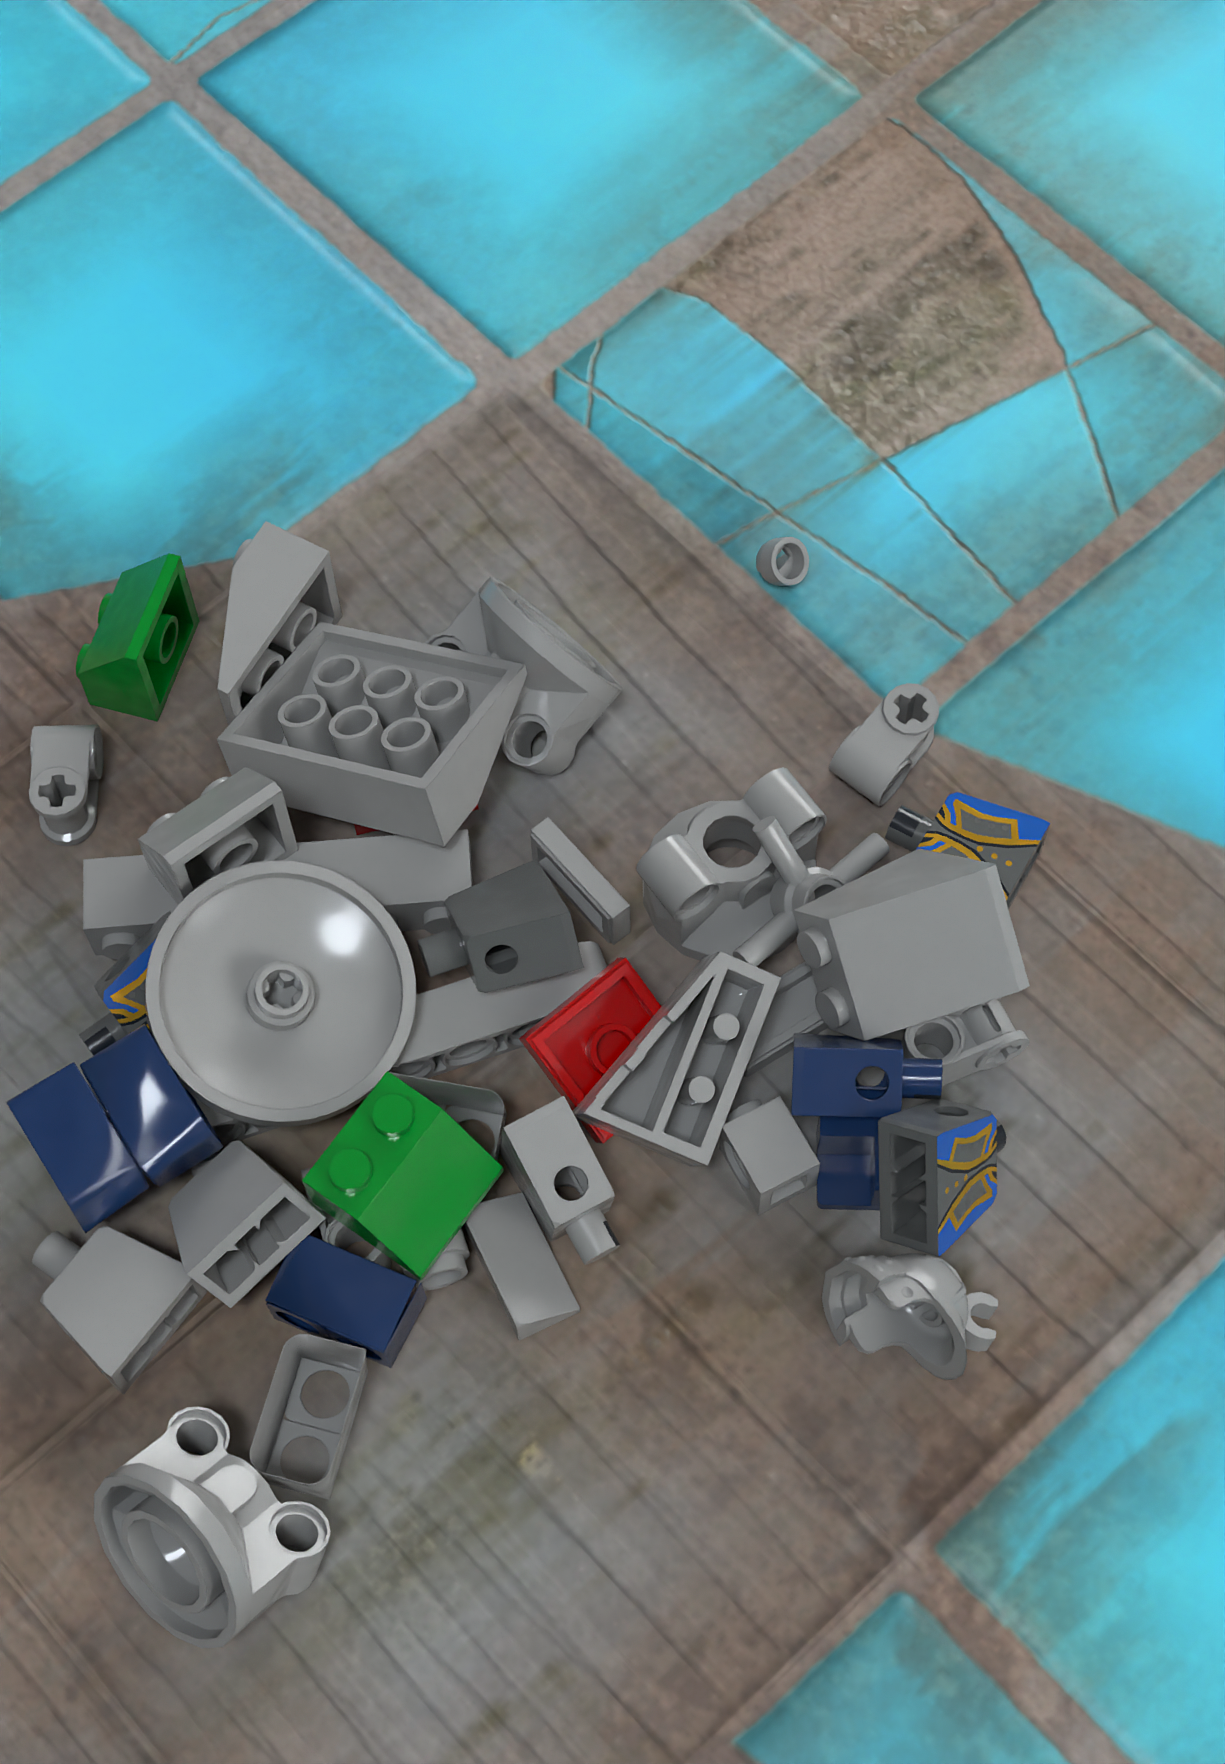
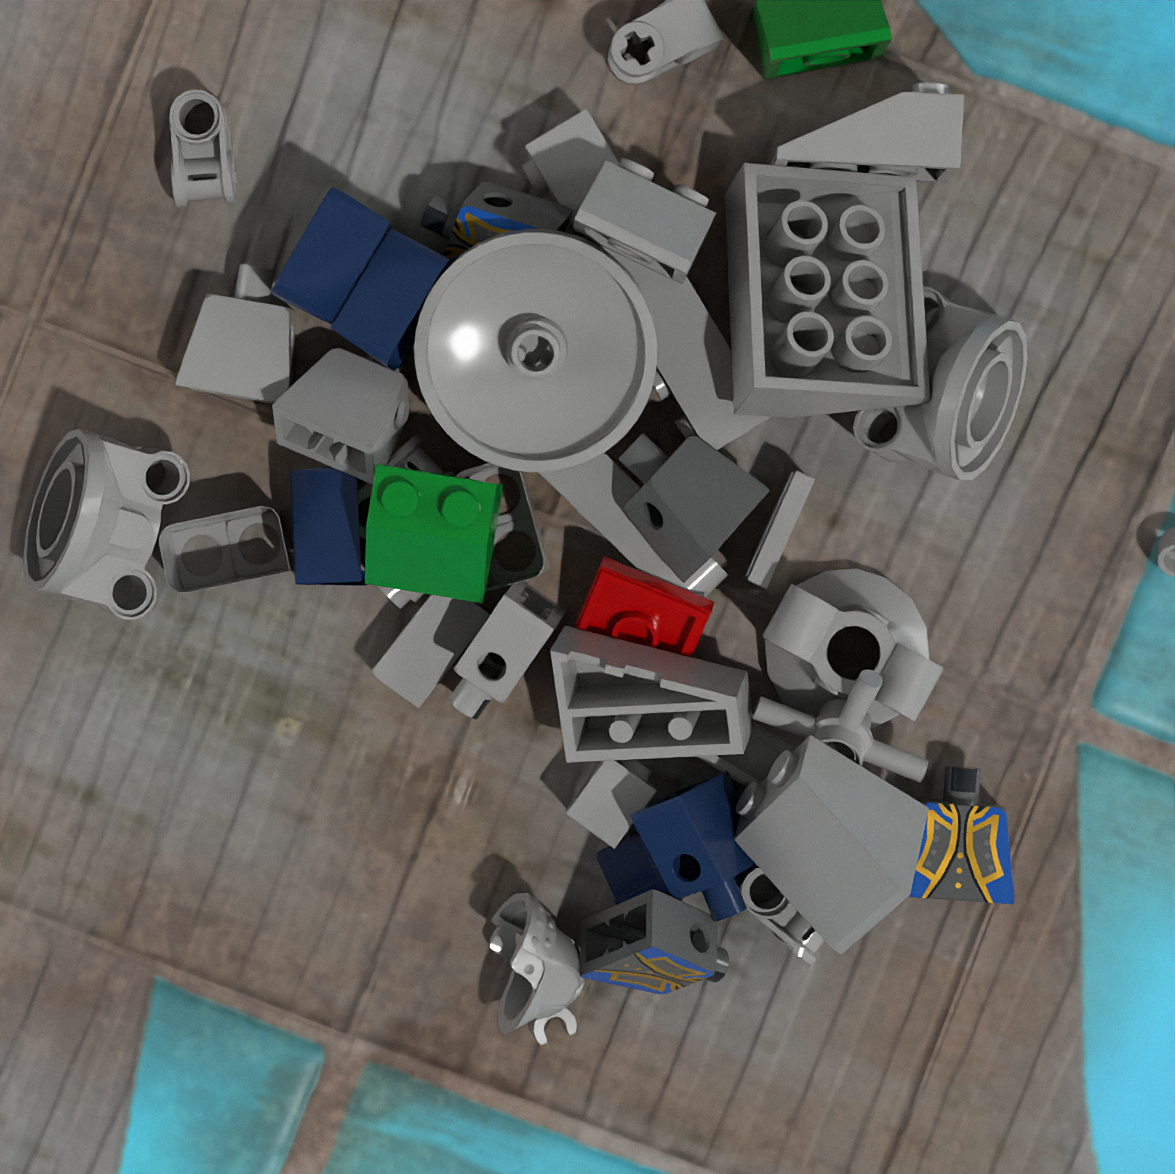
camera: 65 degrees right, 25 degrees up
light grey piece [829,683,939,806] -> none

